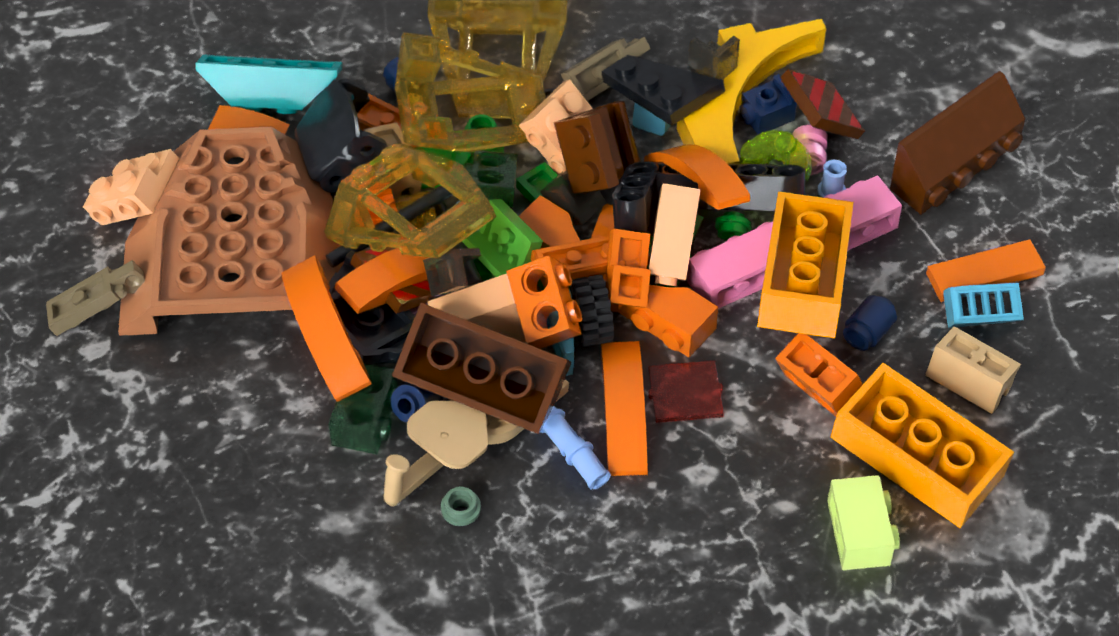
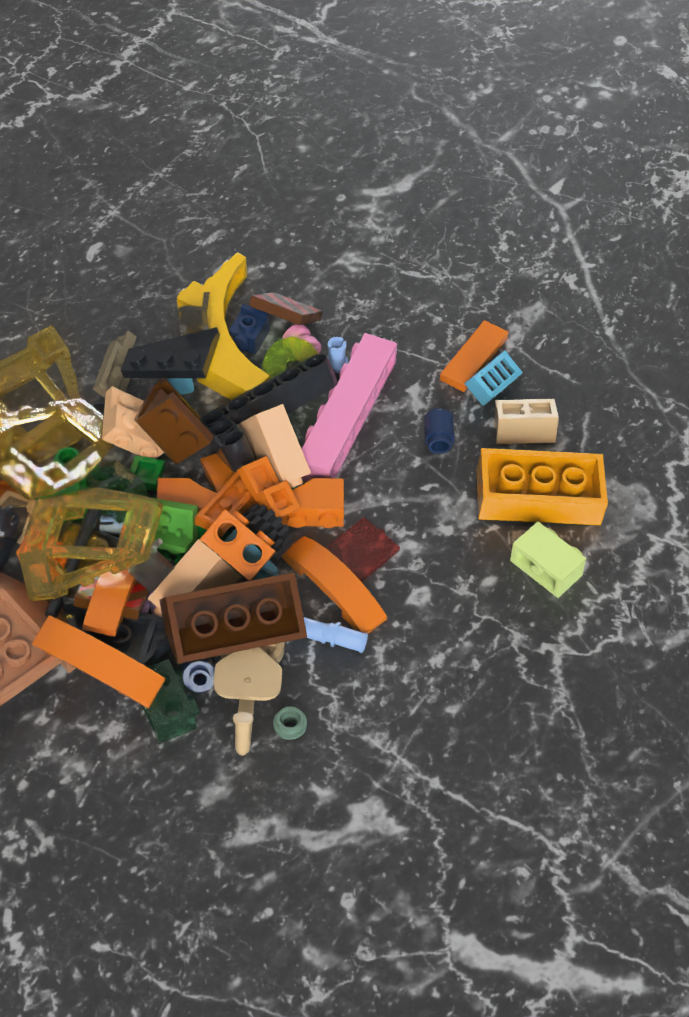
camera: 40 degrees left, 0 degrees up
clear smoke panel [540,171,607,226] -> none
orange slope [644,144,750,210] -> none
green plate [715,211,752,241] -> none
light orange brick [757,191,854,338] -> none
orange brick [775,333,863,417] -> none
reddish brown slope [890,71,1025,215] -> none

